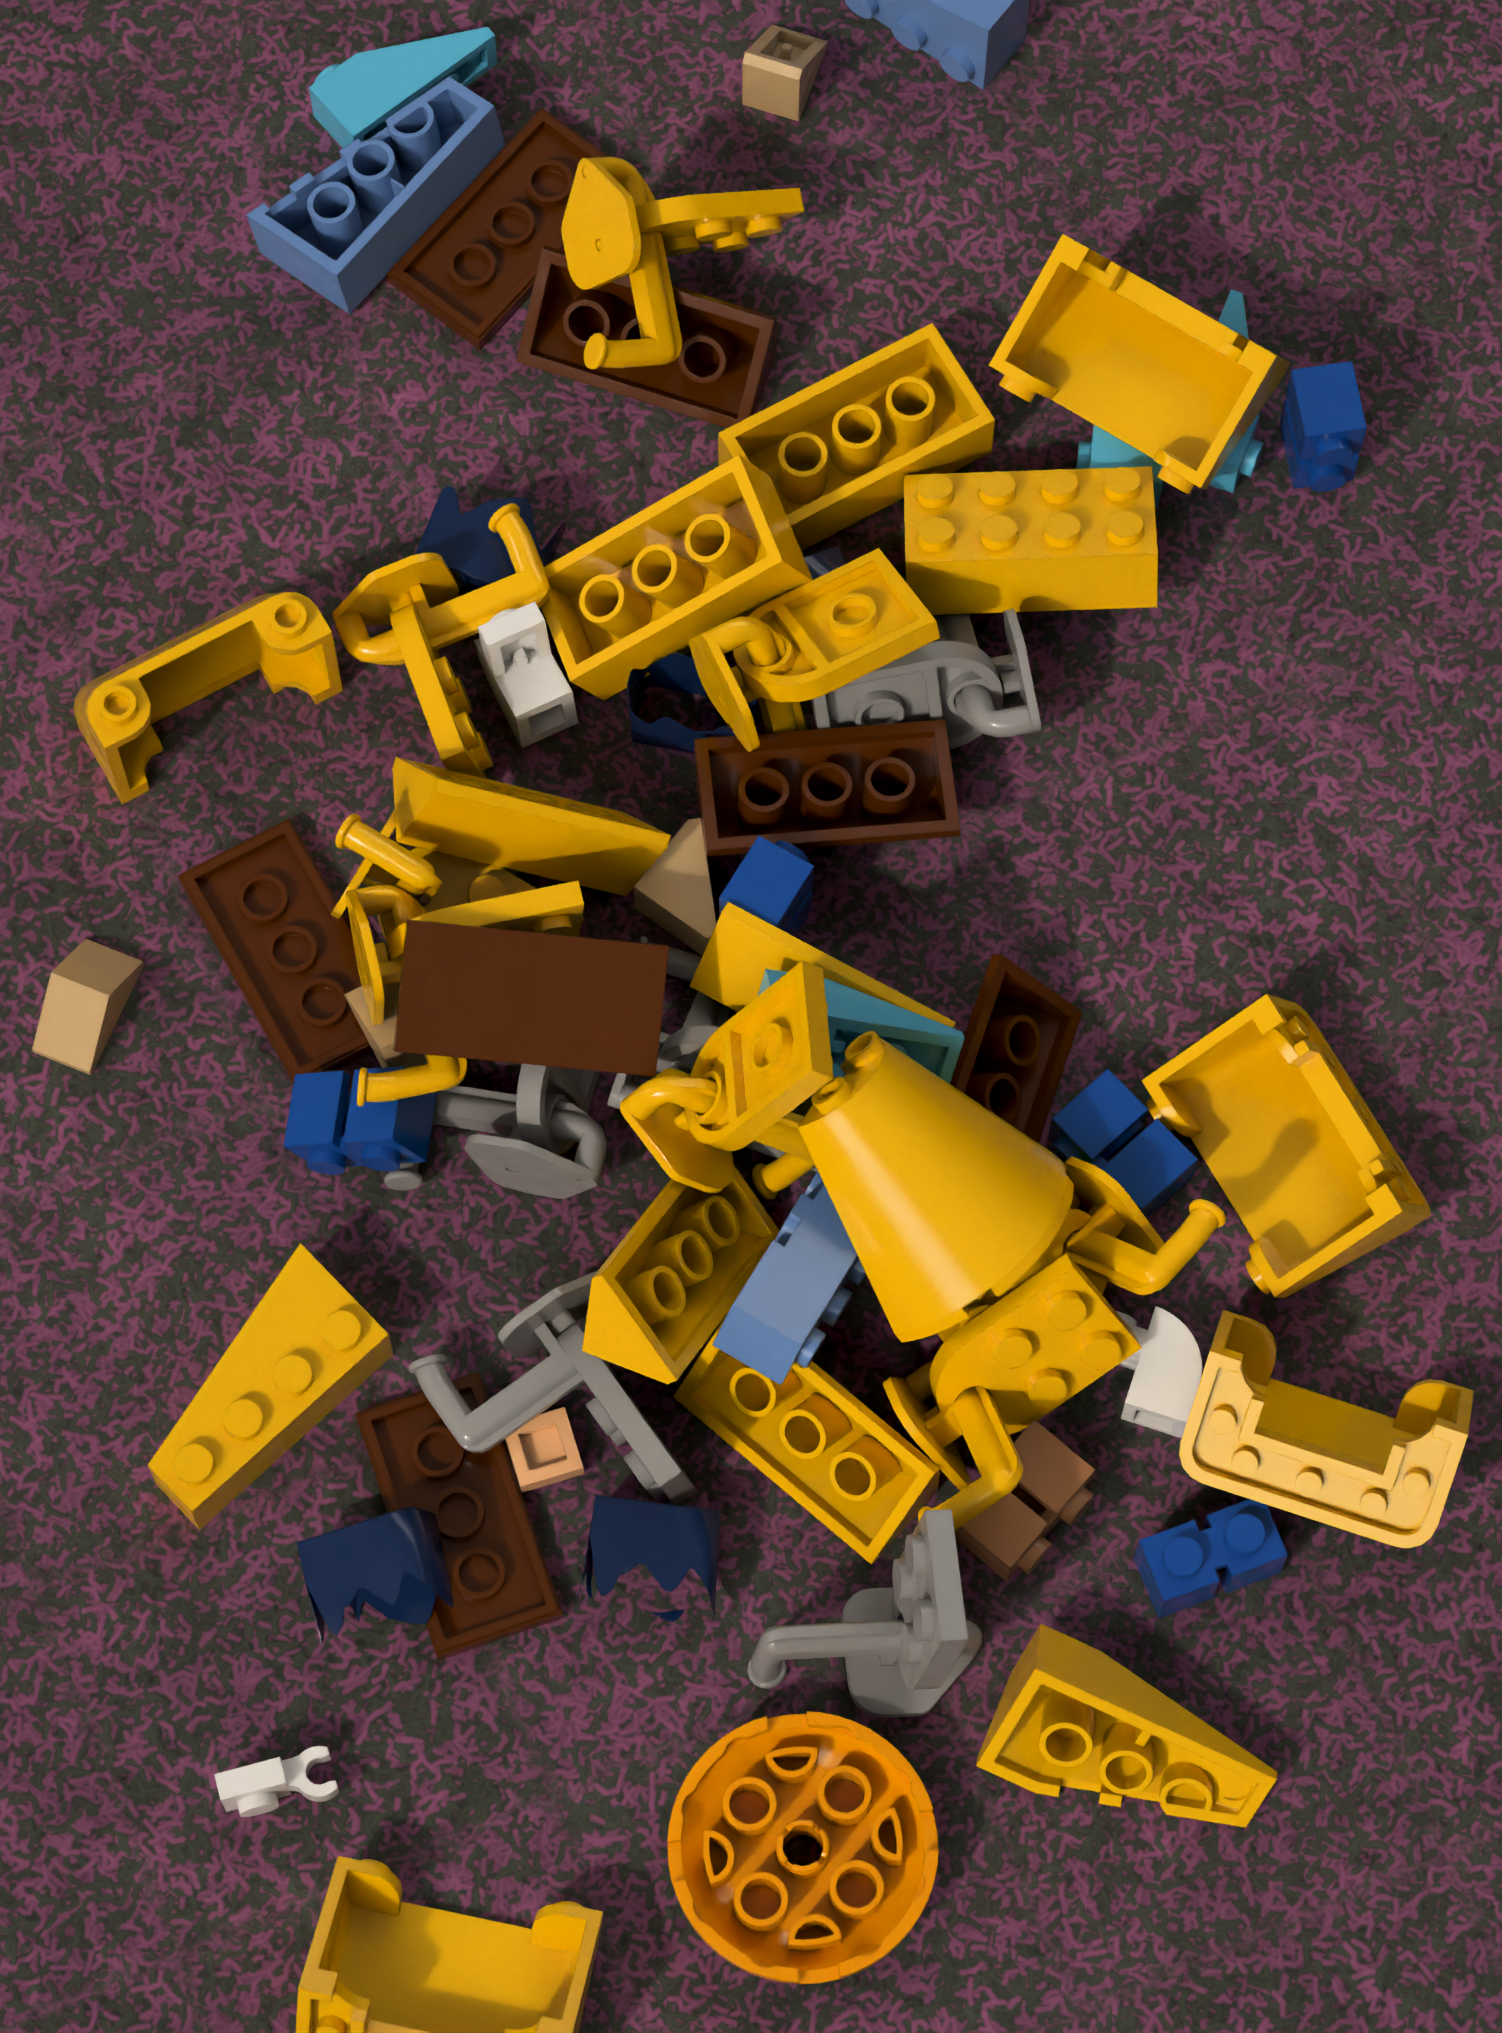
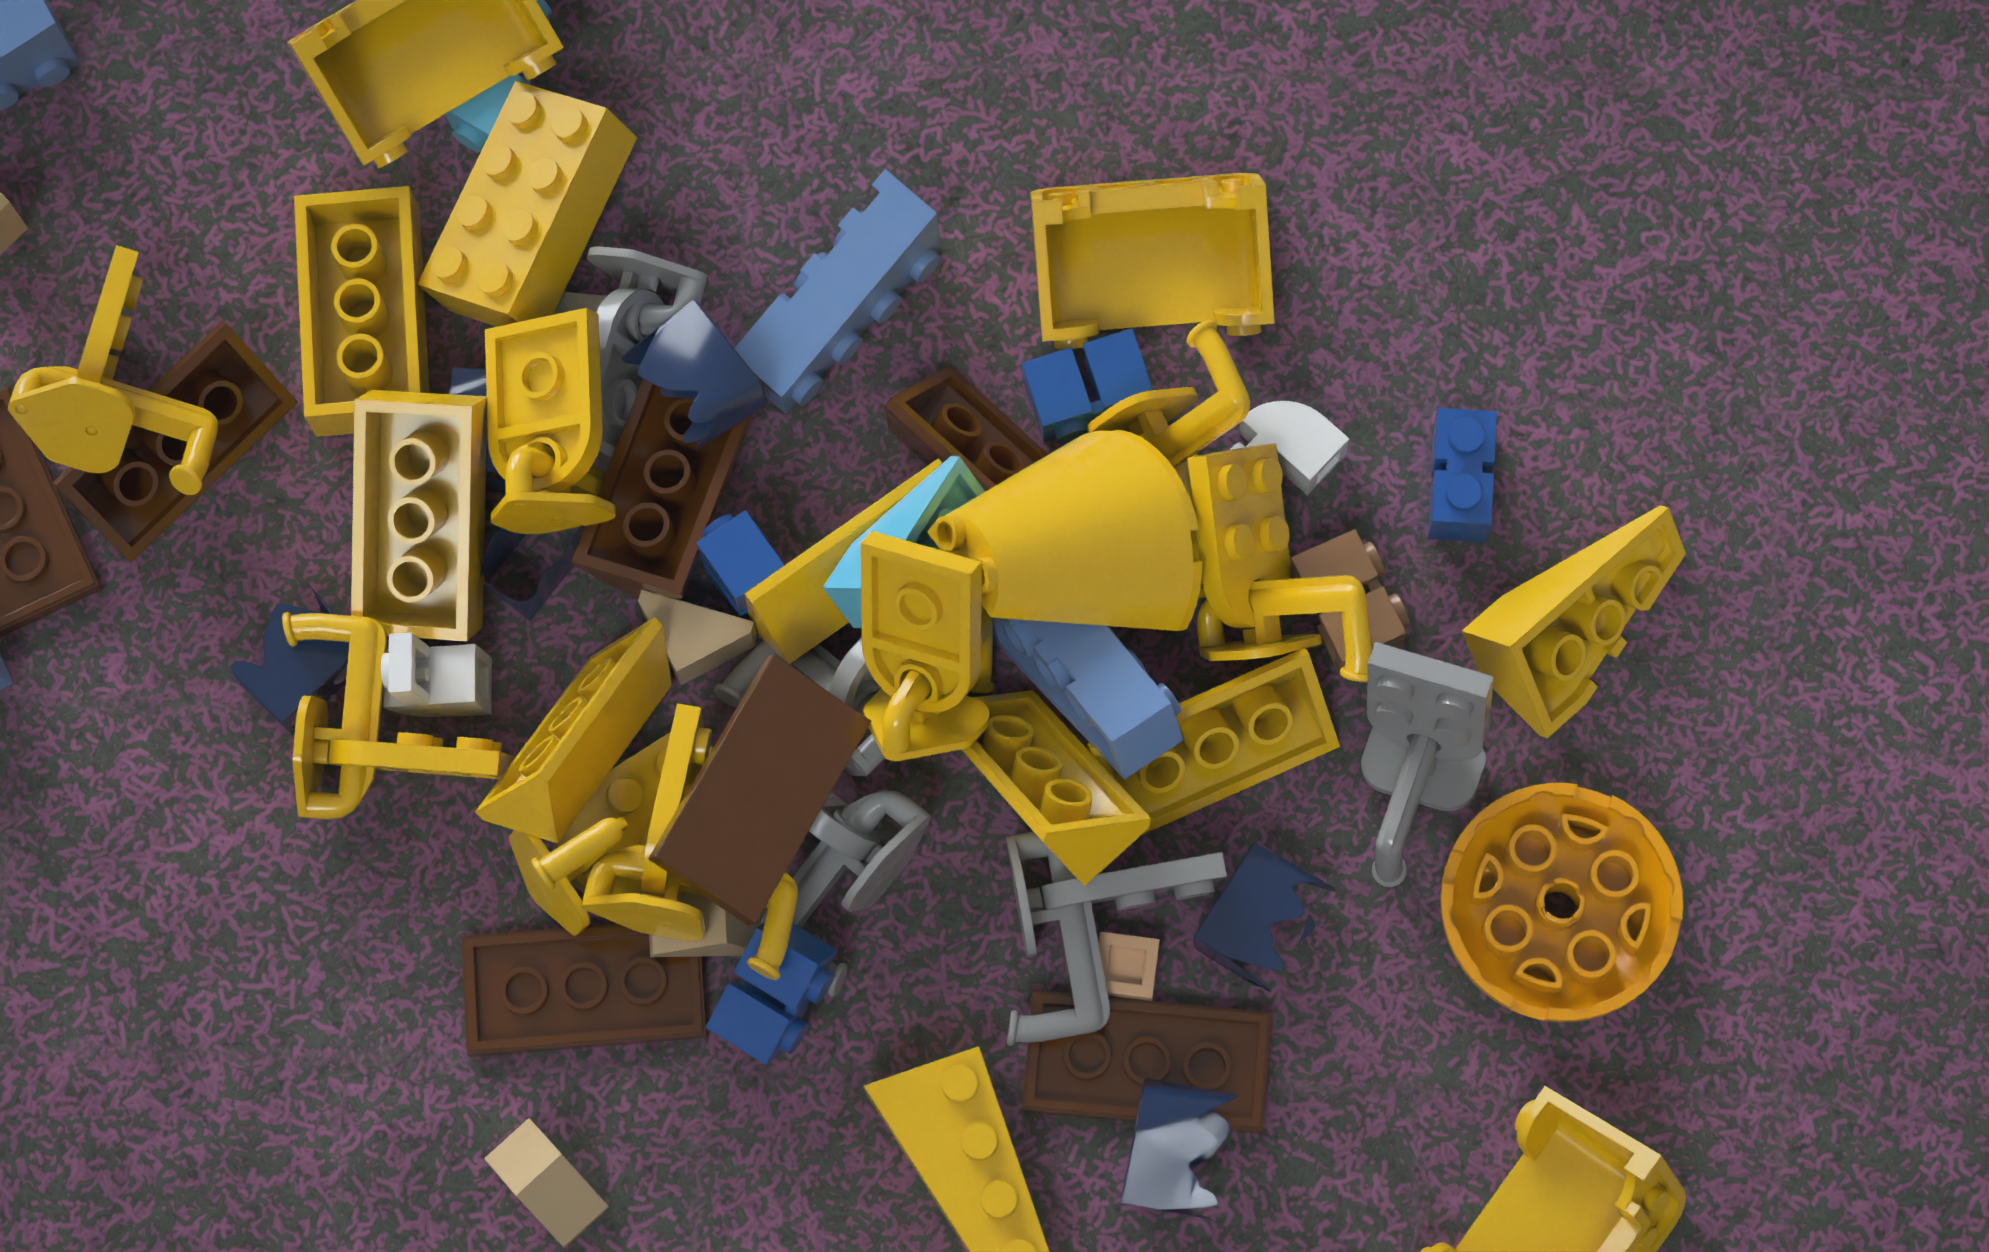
camera: 60 degrees left, 5 degrees up
yellow windscreen [73,592,343,804] -> none
yellow windscreen [1179,1310,1474,1548] -> none
none -> dark blue piece [622,299,768,452]
none -> medium blue wedge [734,169,941,414]

